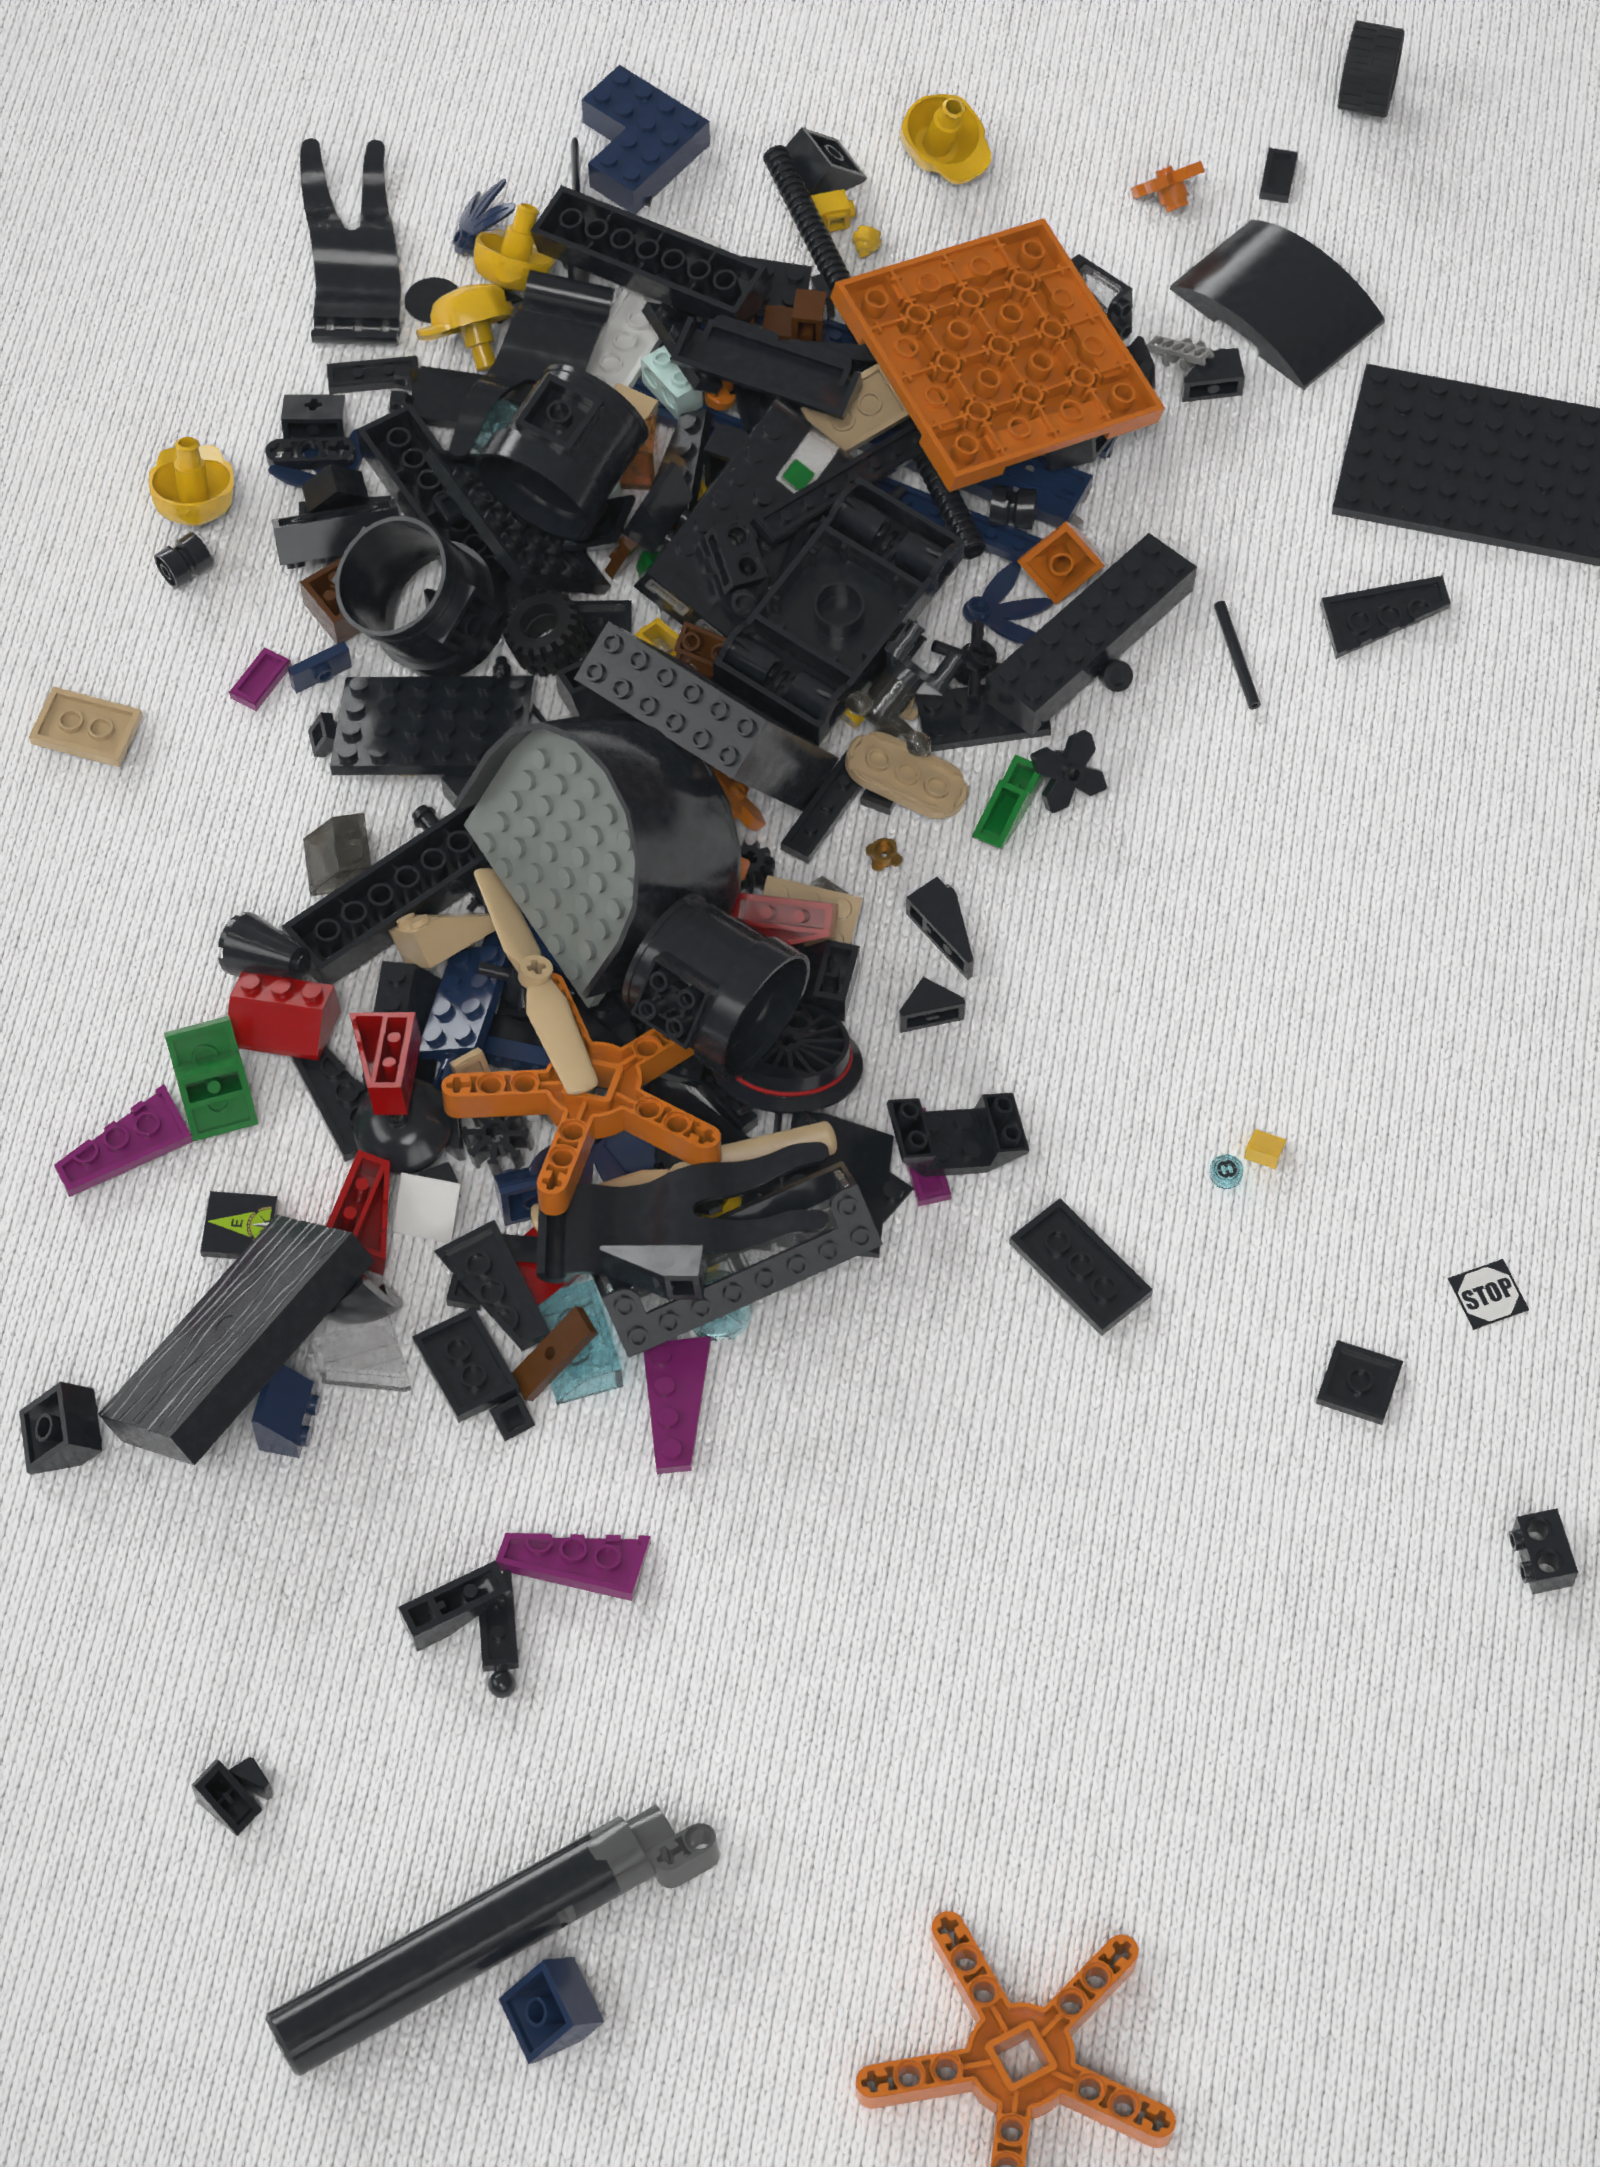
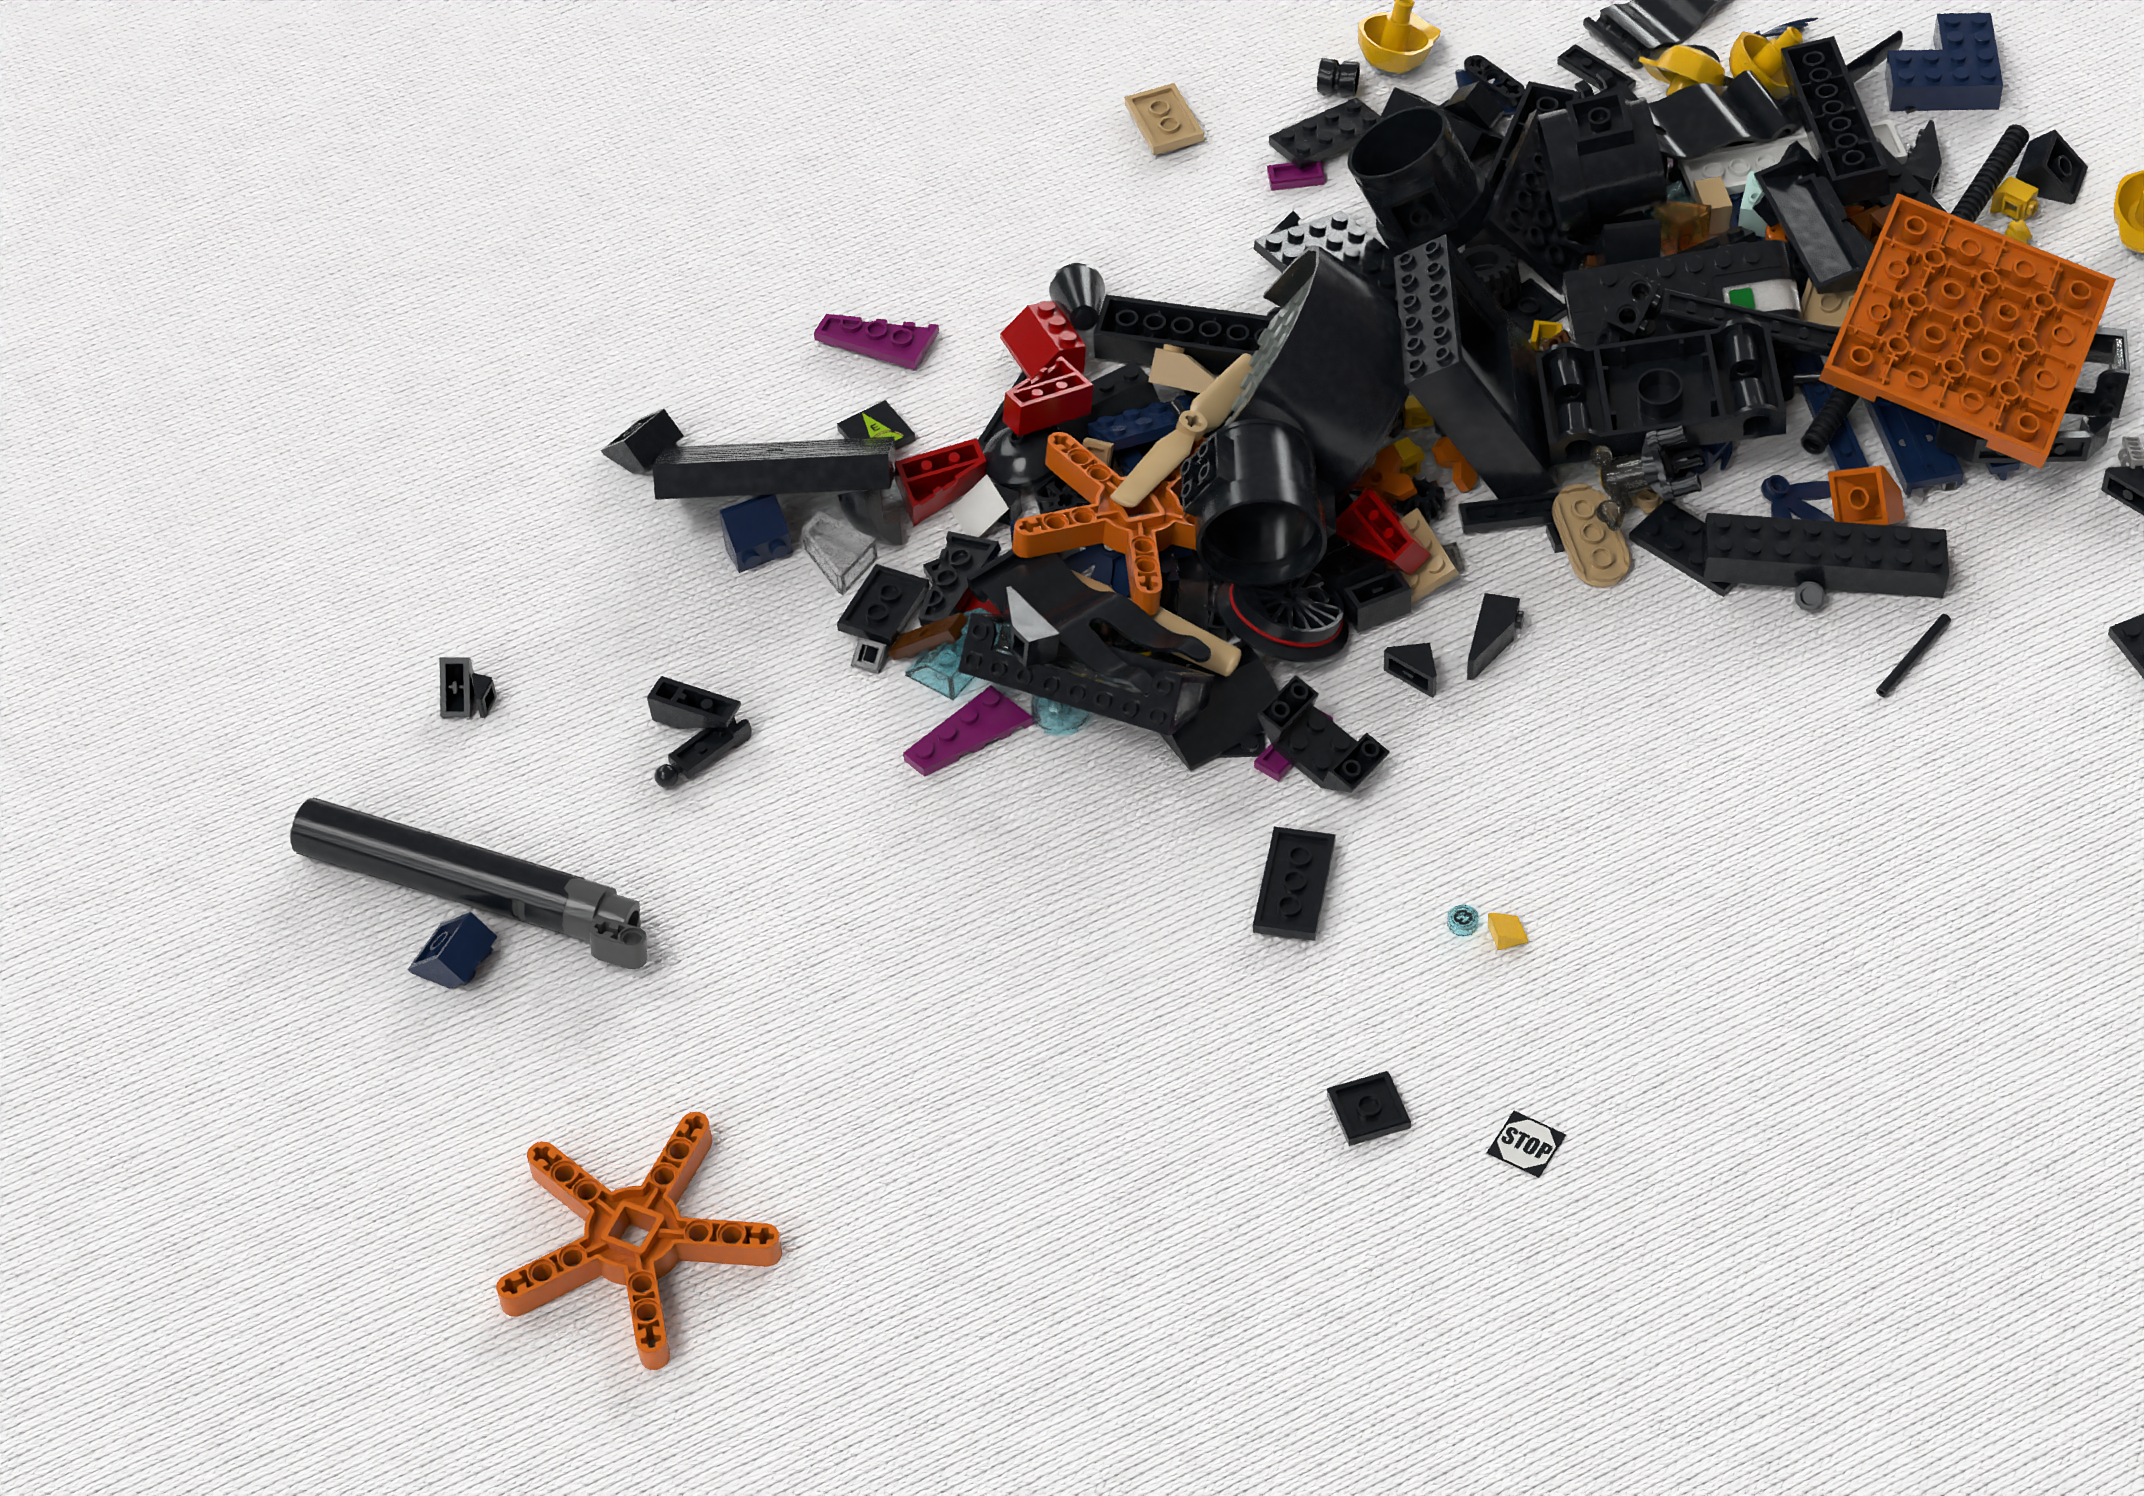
camera: 55 degrees right, 10 degrees down
green bracket [164,1016,259,1142] -> none
black brick [281,394,348,439] -> none
dark blue plate [288,641,352,694] -> none
clear smoke slope [303,813,372,896] -> none
magenta wing [496,1533,651,1601] -> none
pearl gold plate [866,838,902,871] -> none
black bar [931,620,1001,702] -> none
green slope [972,754,1045,850] -> none
black wheel [989,484,1038,530] -> none
black plant [1030,730,1107,813] -> none
black wing [1320,575,1451,659] -> none
black brick [1509,1508,1578,1595] -> none
none -> black plate [1269,97,1384,170]
none -> black slope [1902,120,1942,196]

